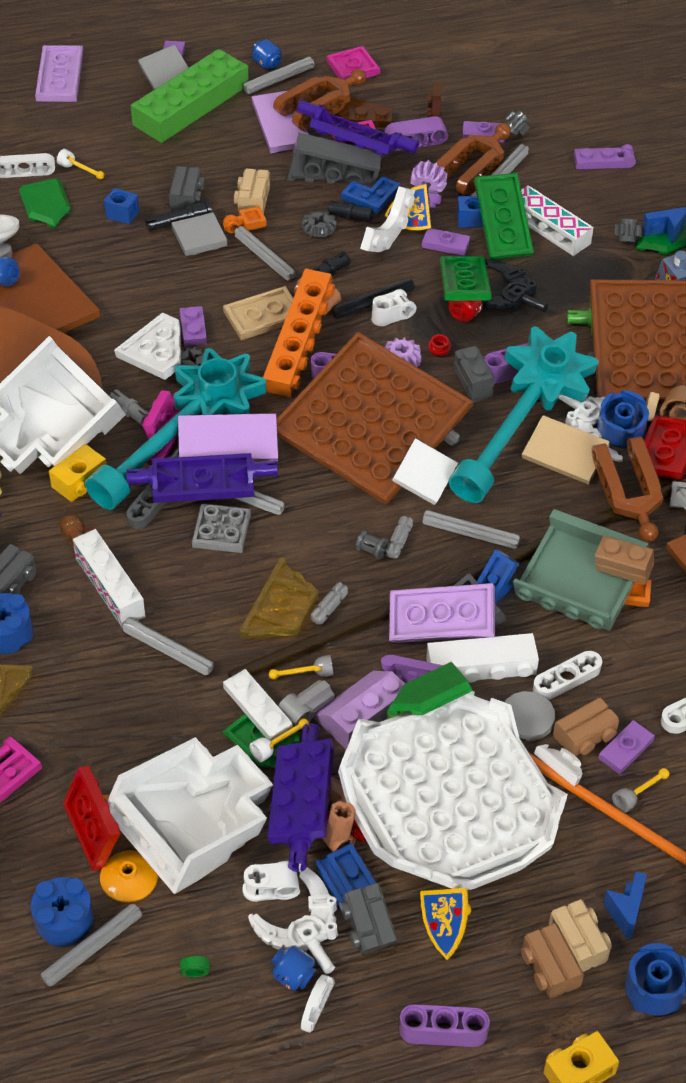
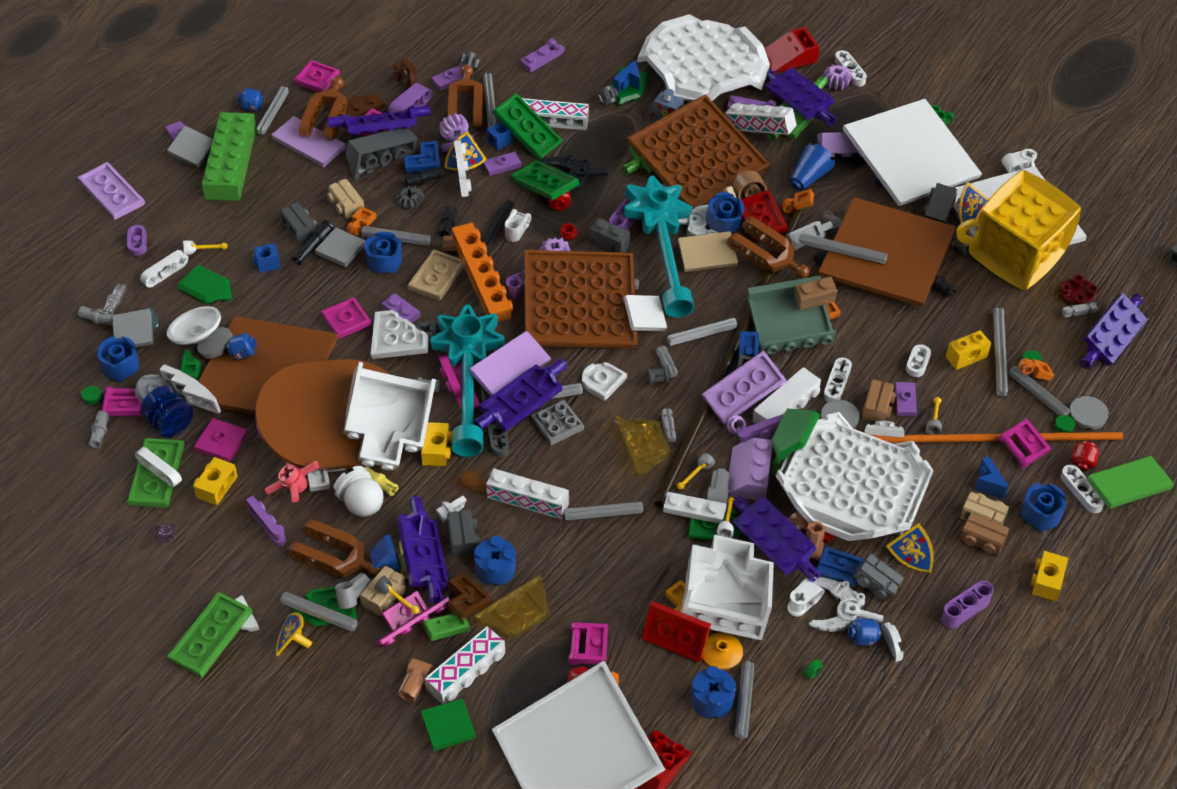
camera: 40 degrees left, 0 degrees up
none -> medium lavender plate [127,225,147,256]
none -> dark pink plate [321,297,371,339]
none -> blue brick [365,232,402,273]
none -> white piece [435,496,467,523]
none -> white tile [582,362,627,401]
none -> lavender plate [727,415,746,435]

